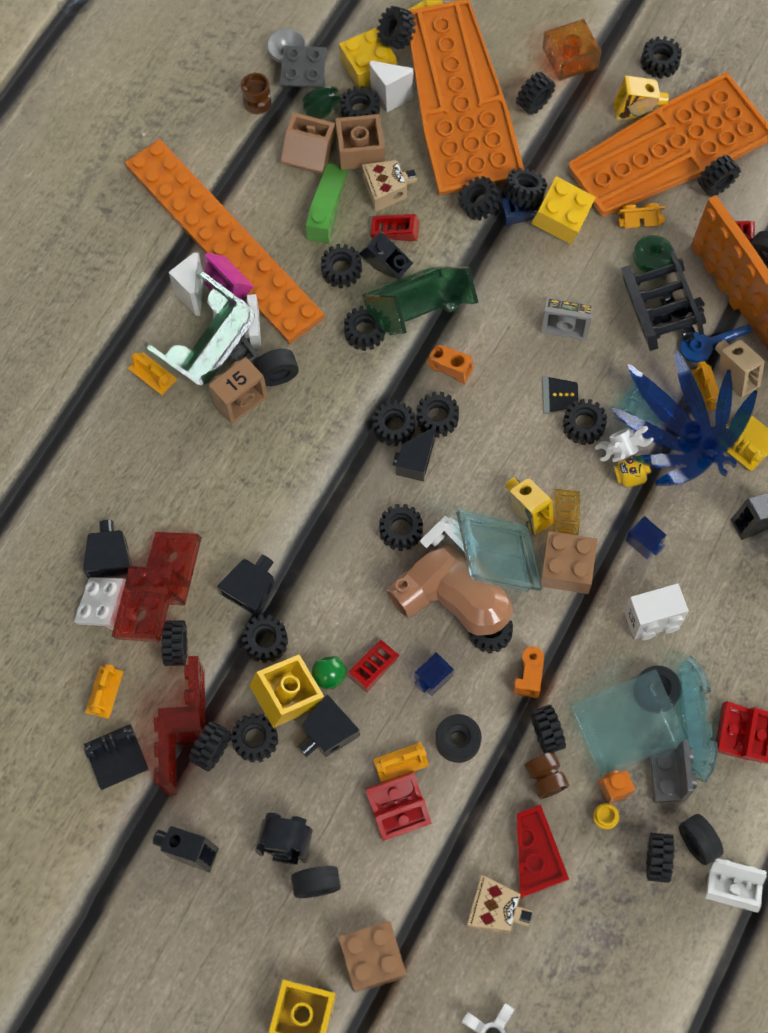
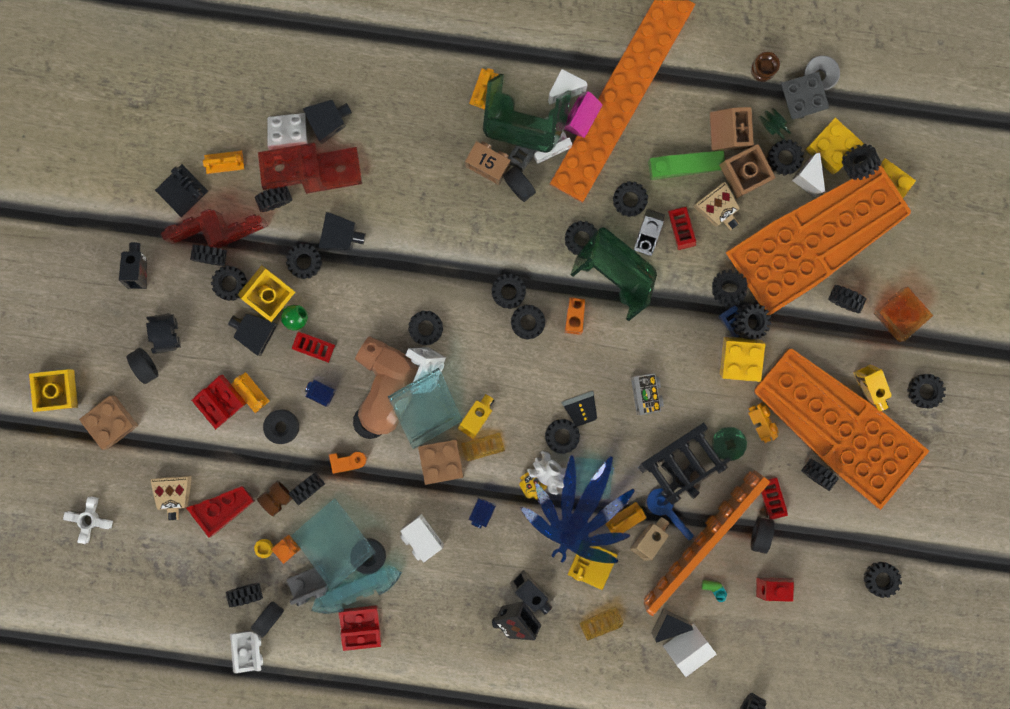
camera: 70 degrees right, 20 degrees up
black slope [393,429,436,482] -> none

